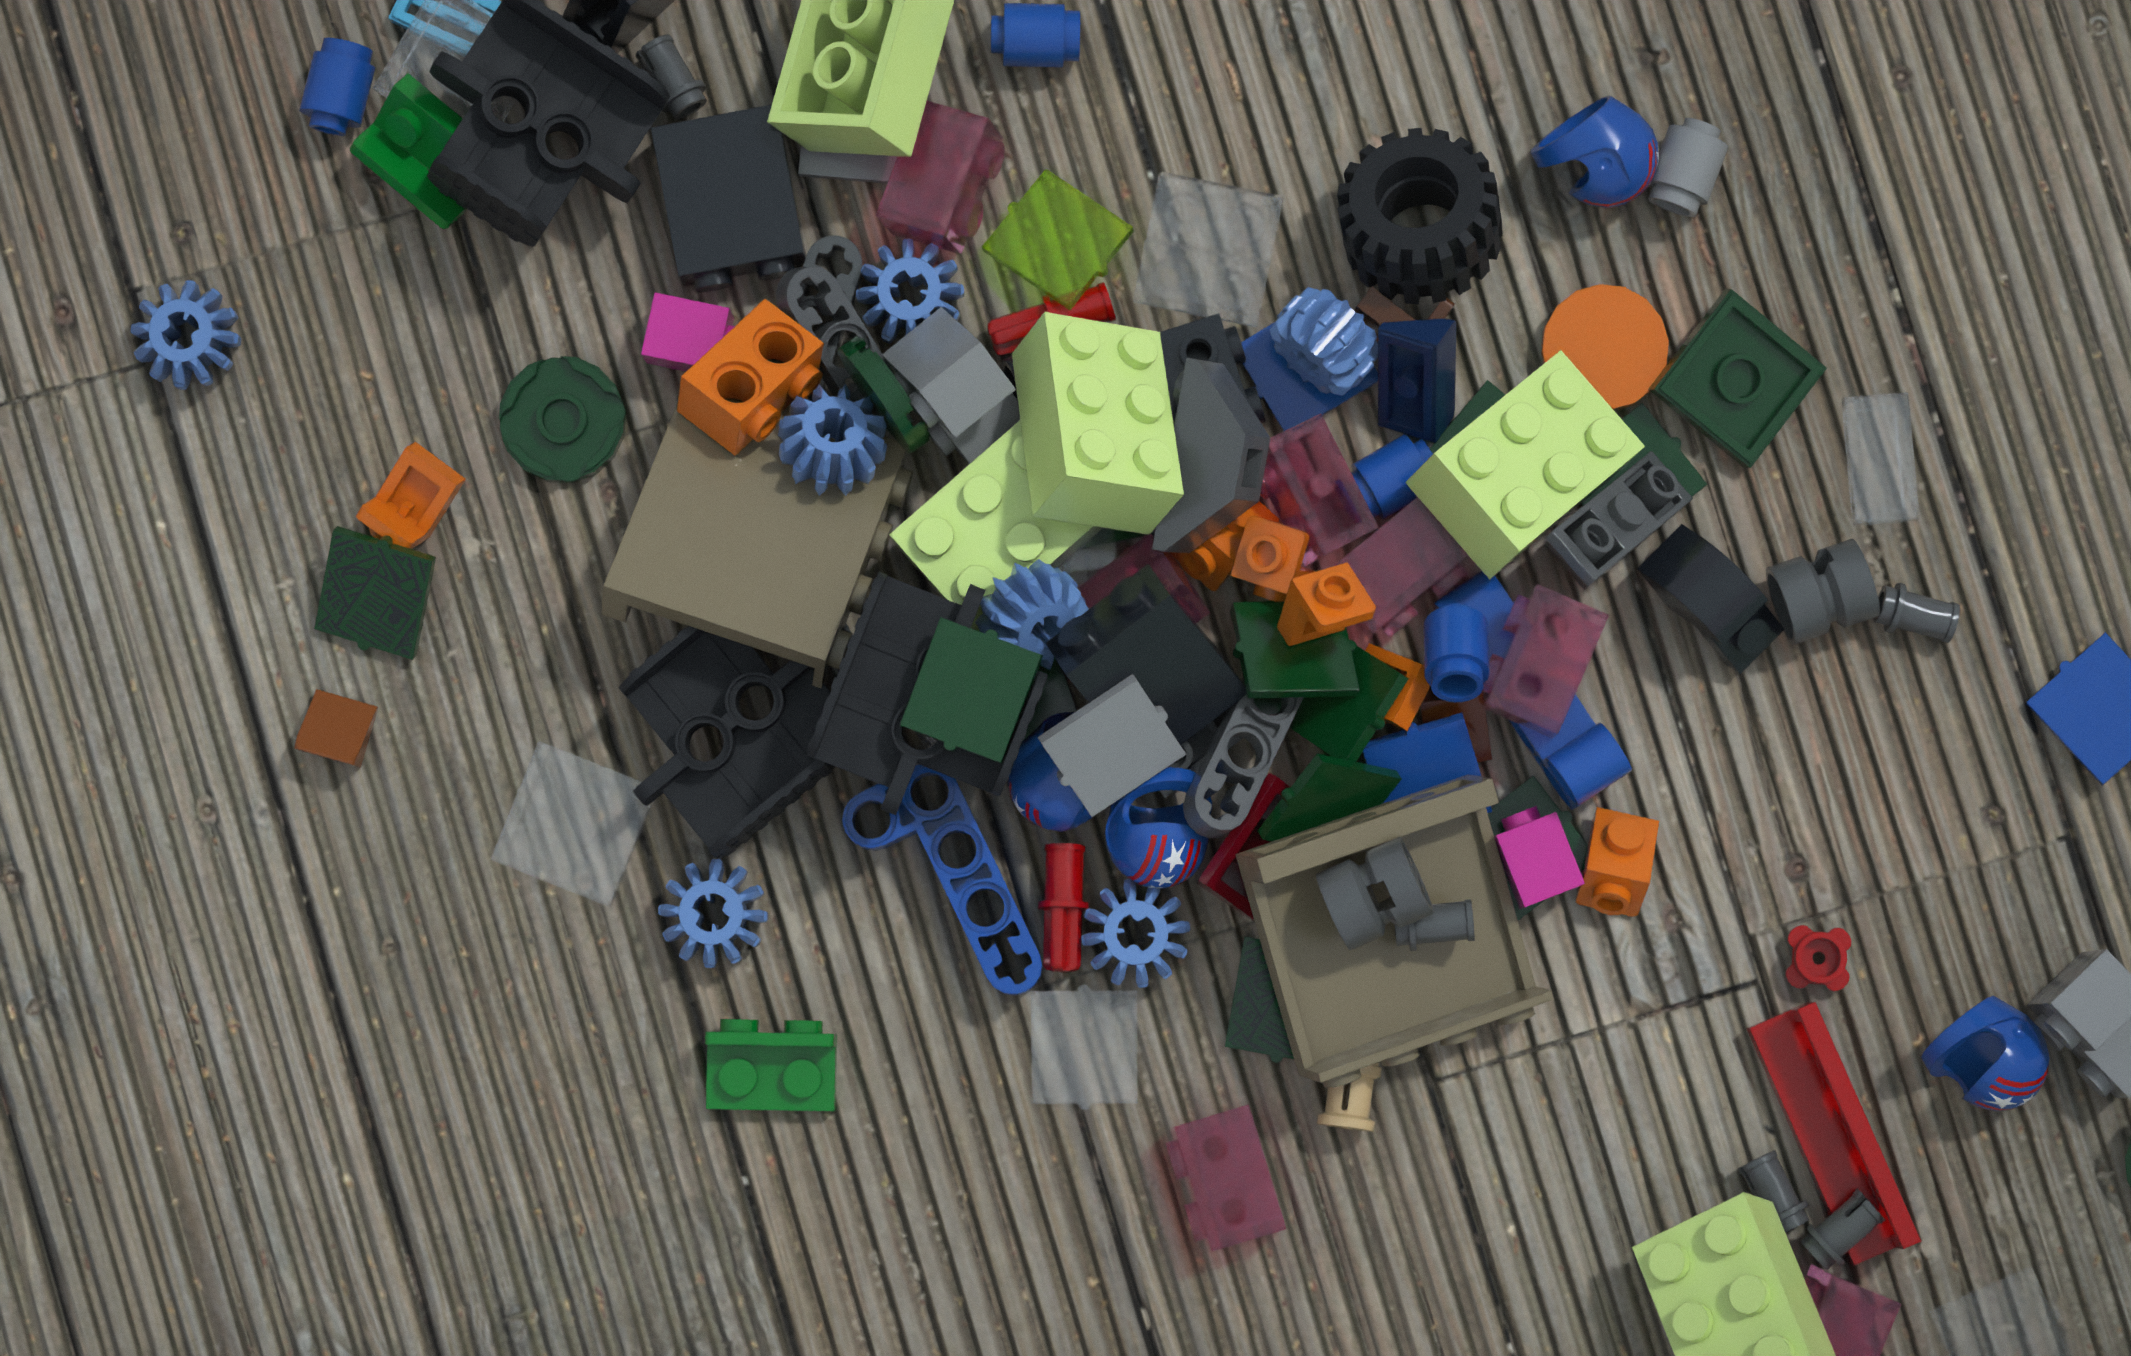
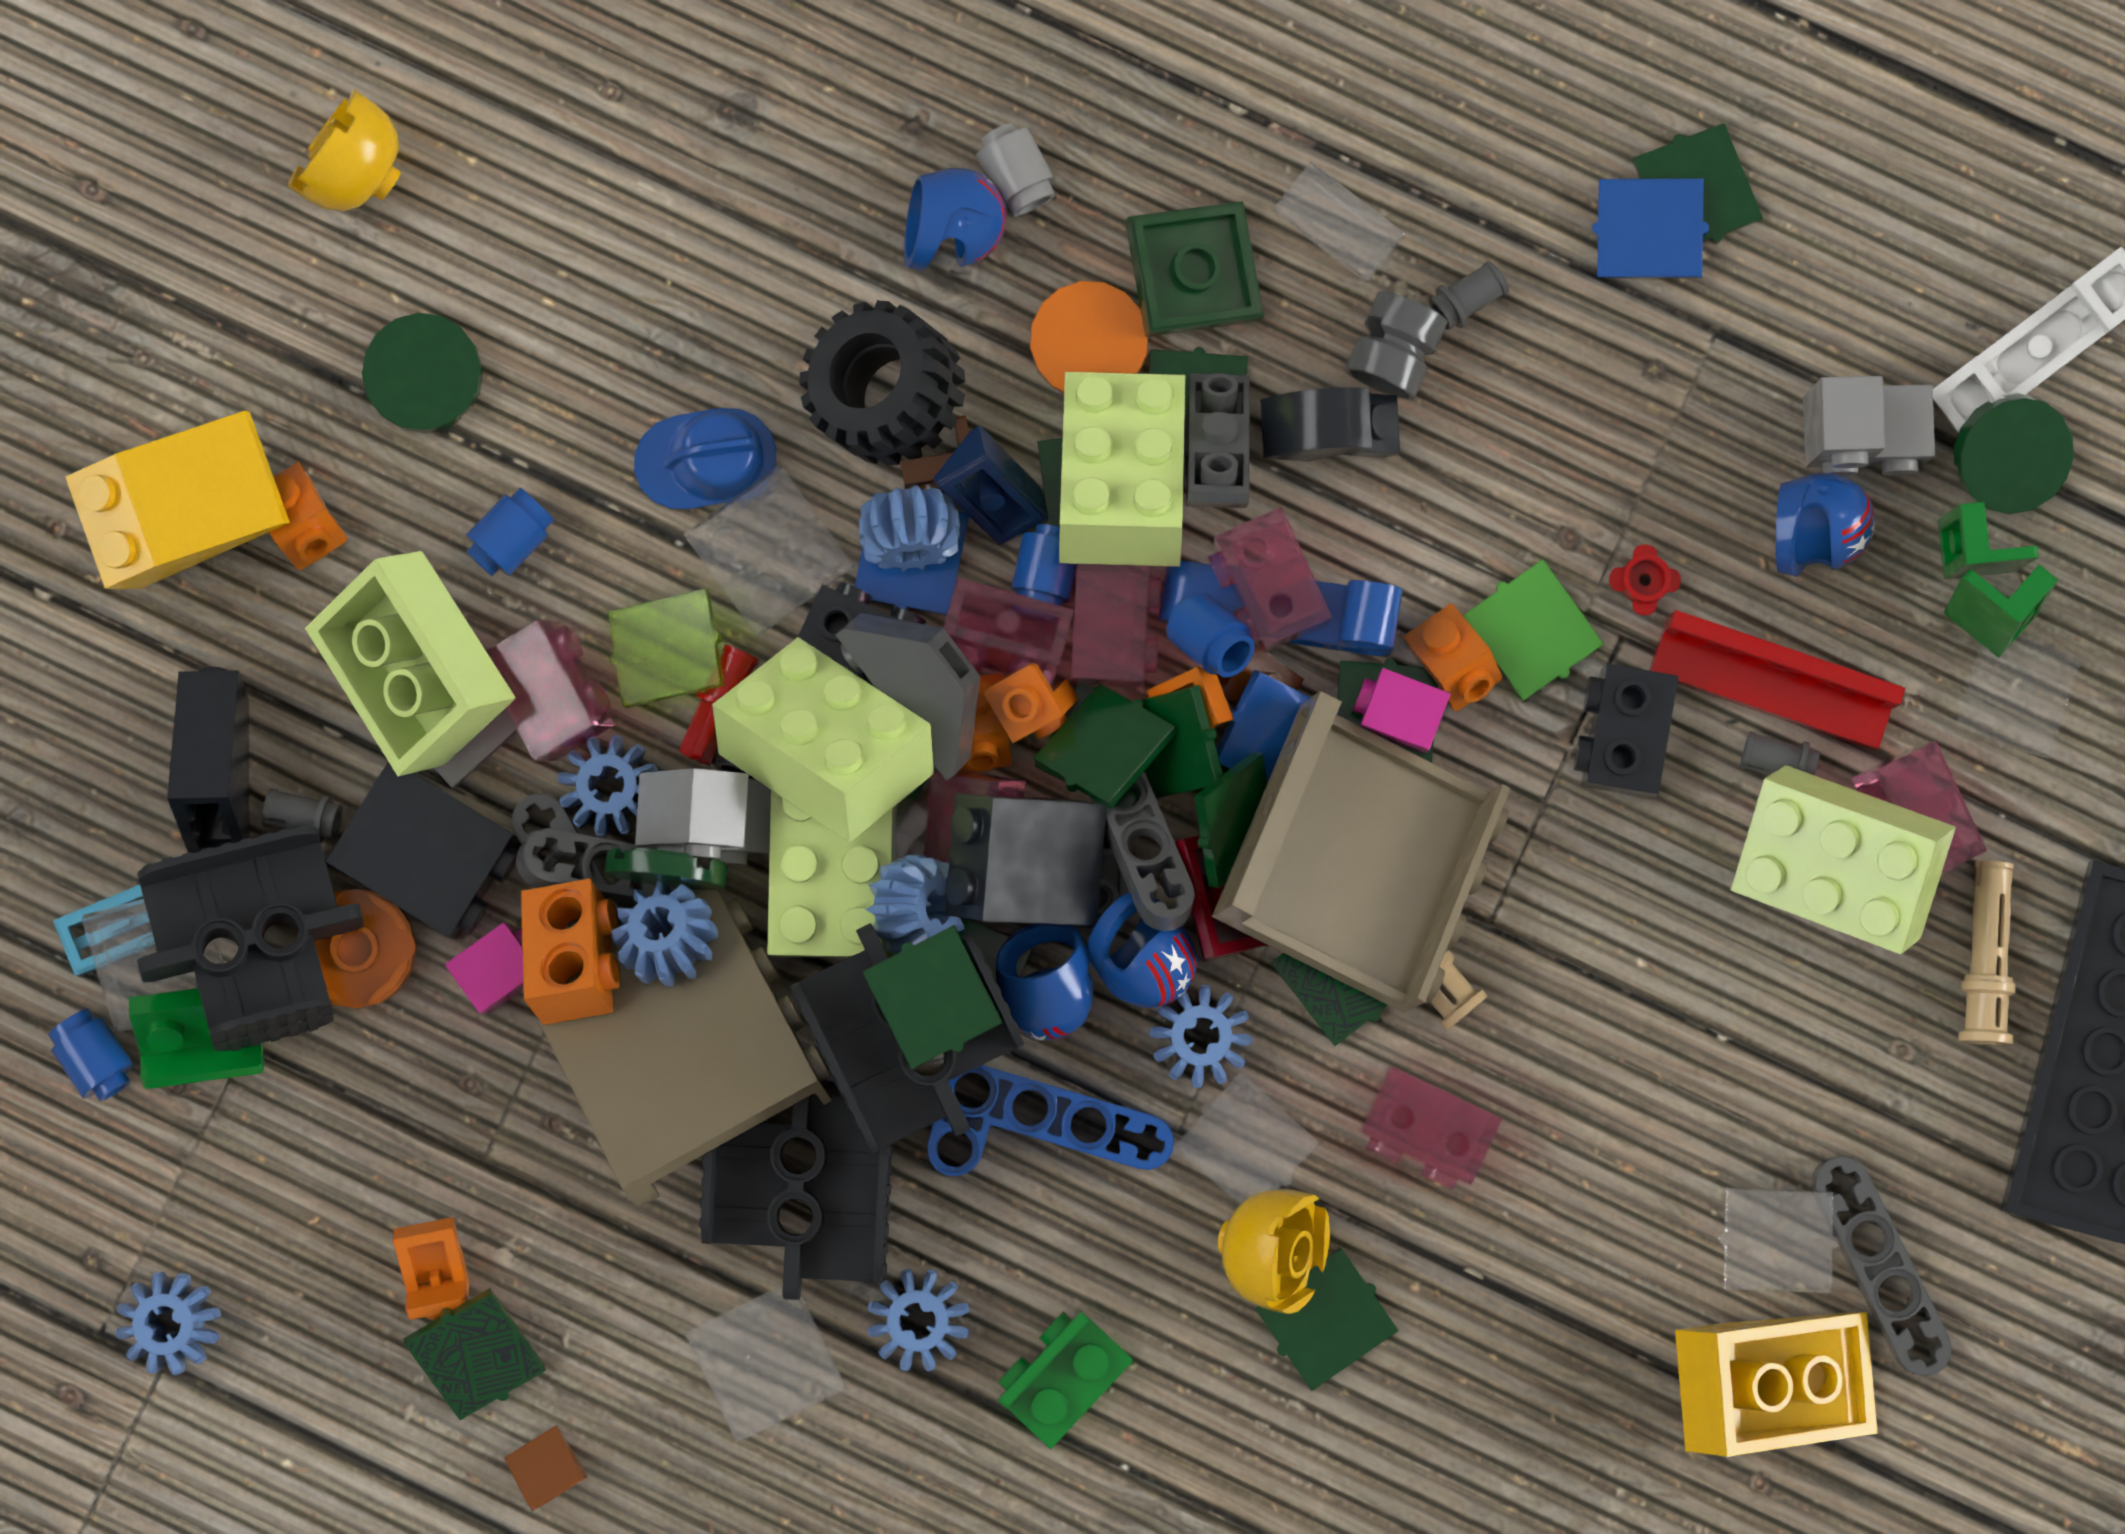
camera: 50 degrees left, 0 degrees up
dark green tile [499,356,626,483] -> none
light grey piece [1038,674,1186,817] -> none
red axle [1038,843,1089,973] -> none
orange bracket [1277,562,1376,646] -> none
dark grey wheel [1316,837,1434,950] -> none
dark grey pin [1394,899,1475,951] -> none
dark grey pin [1801,1188,1886,1270] -> none
none -> orange tile [296,889,417,1009]
none -> blue piece [634,408,776,509]
none -> yellow cylinder [1218,1189,1330,1314]
none -> dark green piece [1255,1248,1399,1391]
none -> bright green piece [1463,559,1604,701]
none -> black brick [1573,663,1679,799]
none -> green panel [1937,502,2039,579]
none -> green panel [1944,564,2058,658]

